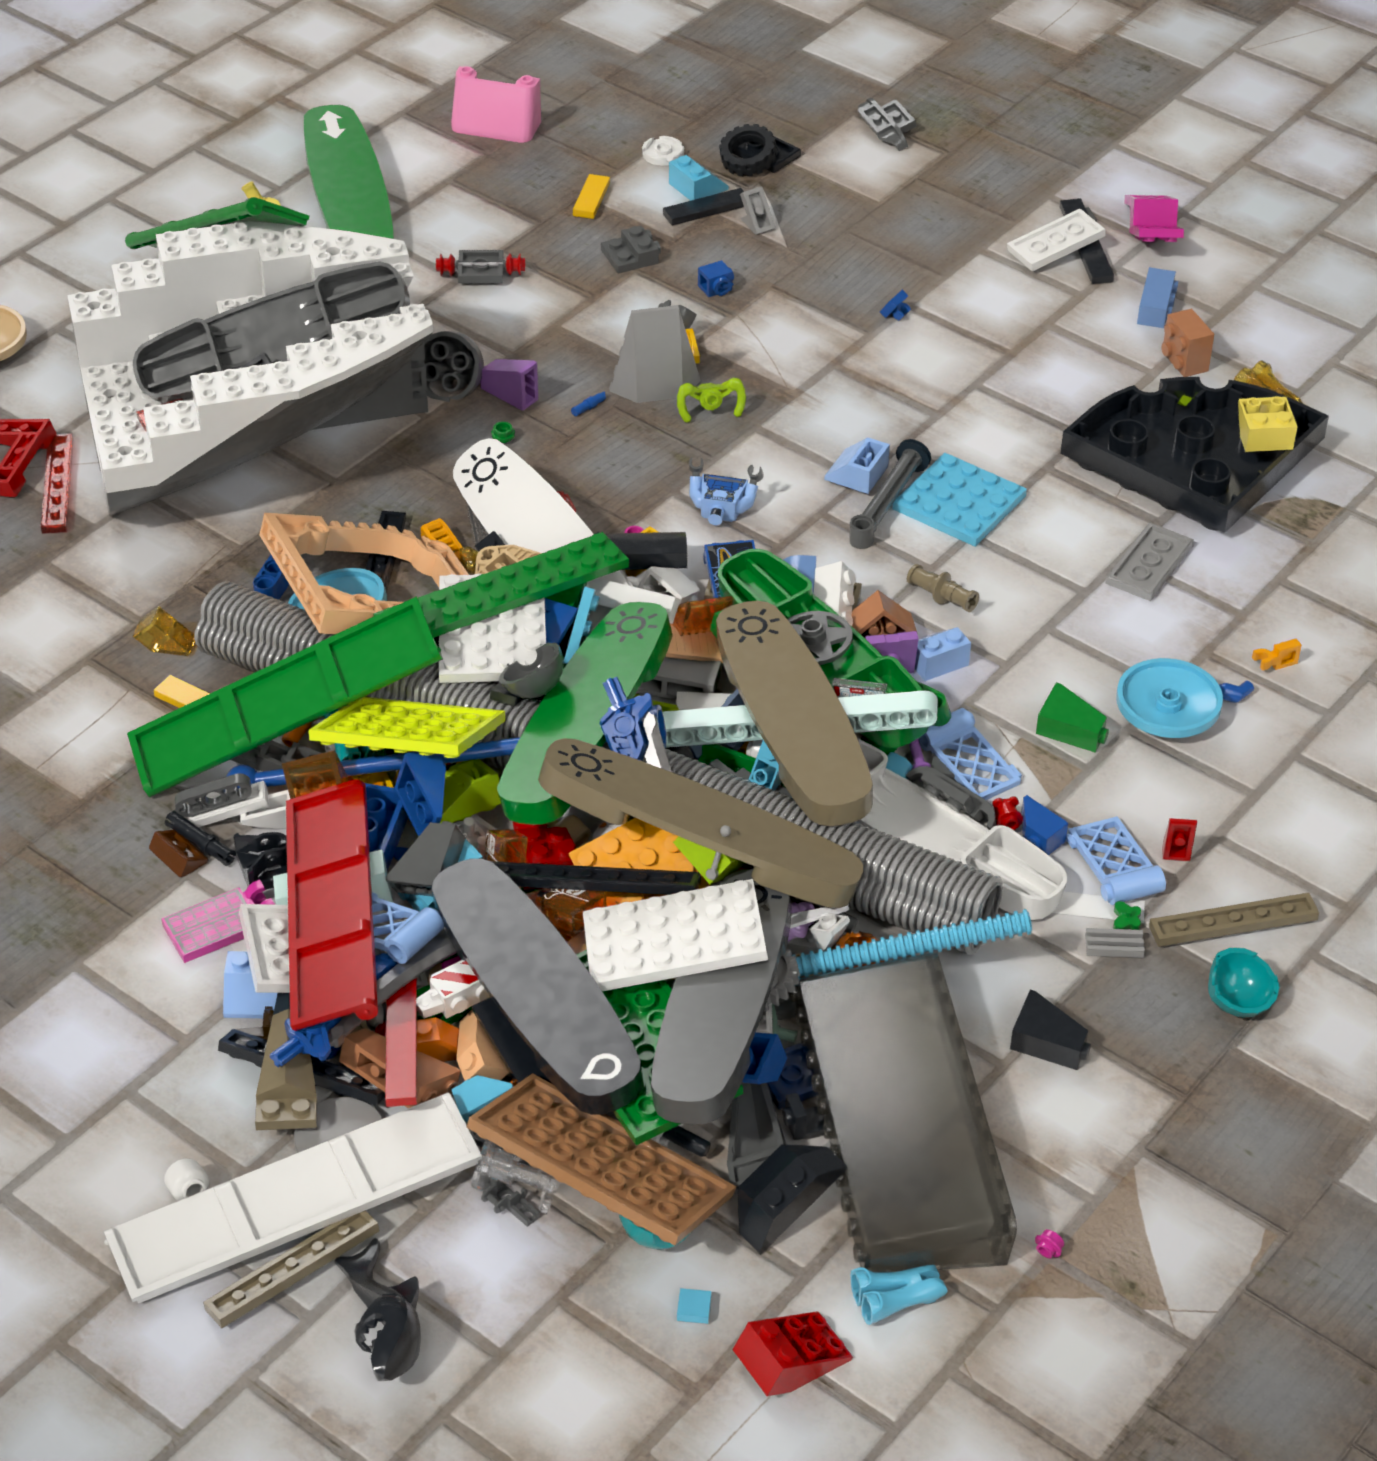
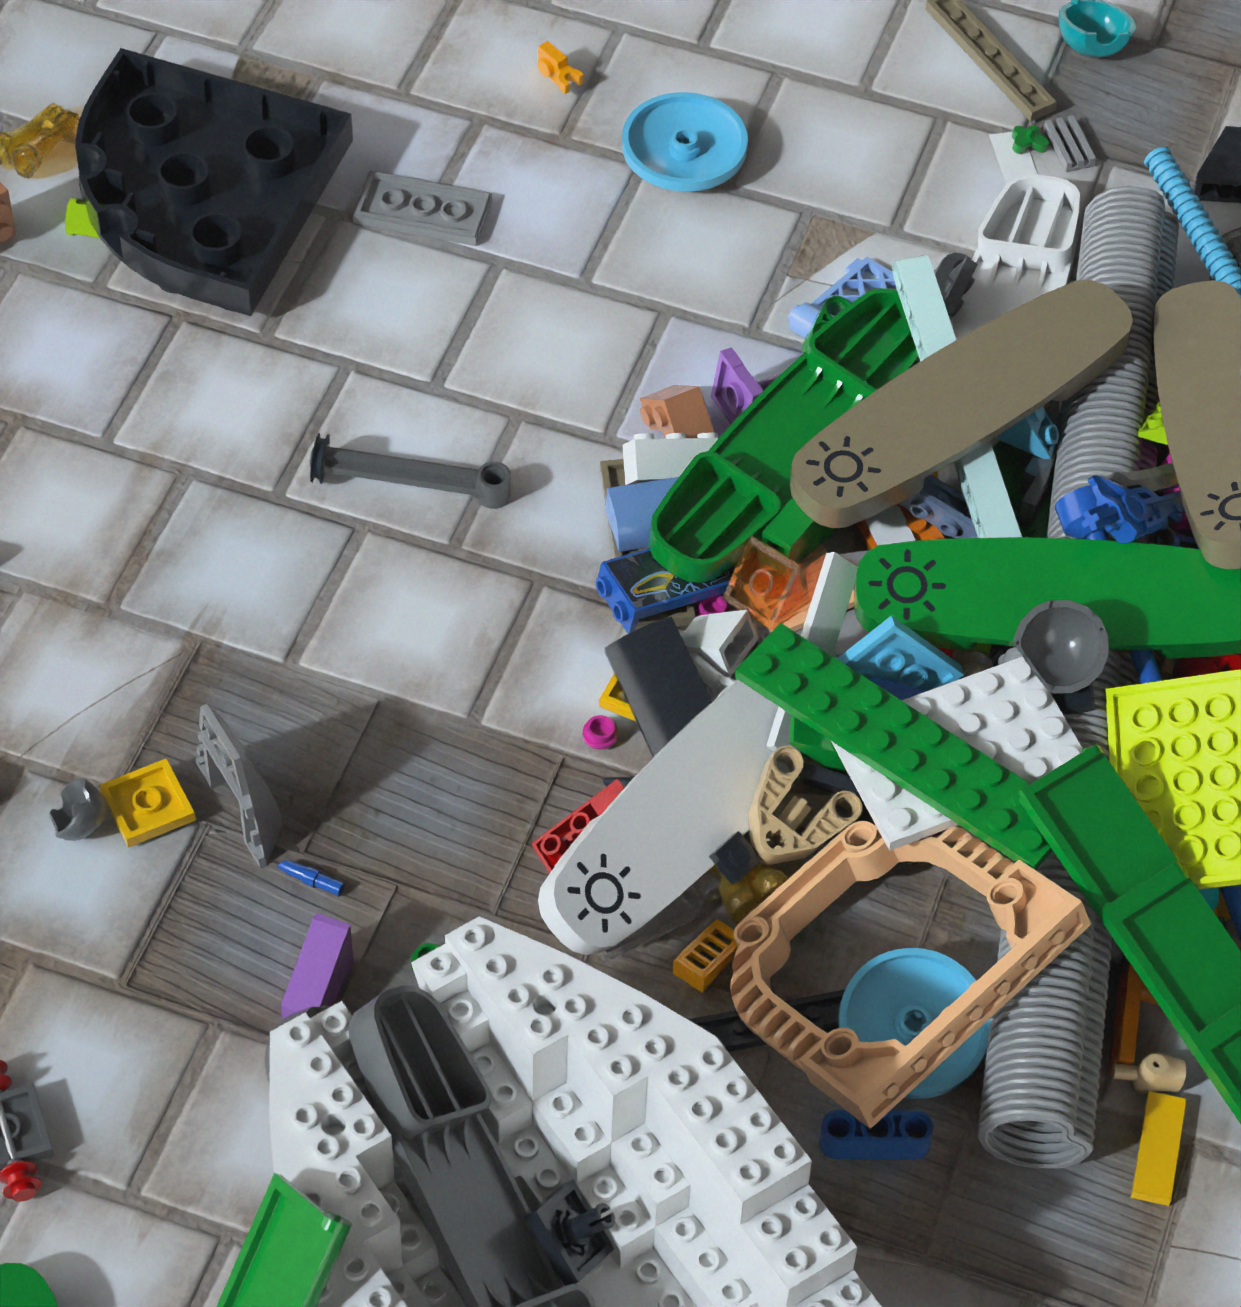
camera: 110 degrees left, 10 degrees up
clear yellow slope [133,606,195,656] -> none
lime piece [677,378,746,423] -> none
light blue torso [689,458,764,525] -> none
dark grey wheel [787,611,853,665] -> none
light blue slope [824,438,890,494] -> none
tile [832,678,888,698] -> none
medium azure plate [892,453,1027,547] -> none
dark tan piece [906,564,979,612] -> none
light blue slope [915,627,971,681] -> none
red brick [992,796,1023,830] -> none
blue slope [1021,795,1068,855] -> none
green slope [1036,682,1109,753] -> none
light blue piece [1066,816,1166,905] -> none
red slope [1162,818,1197,861] -> none
blue arm [1219,681,1254,703] -> none
light yellow slope [1238,396,1297,452] -> none

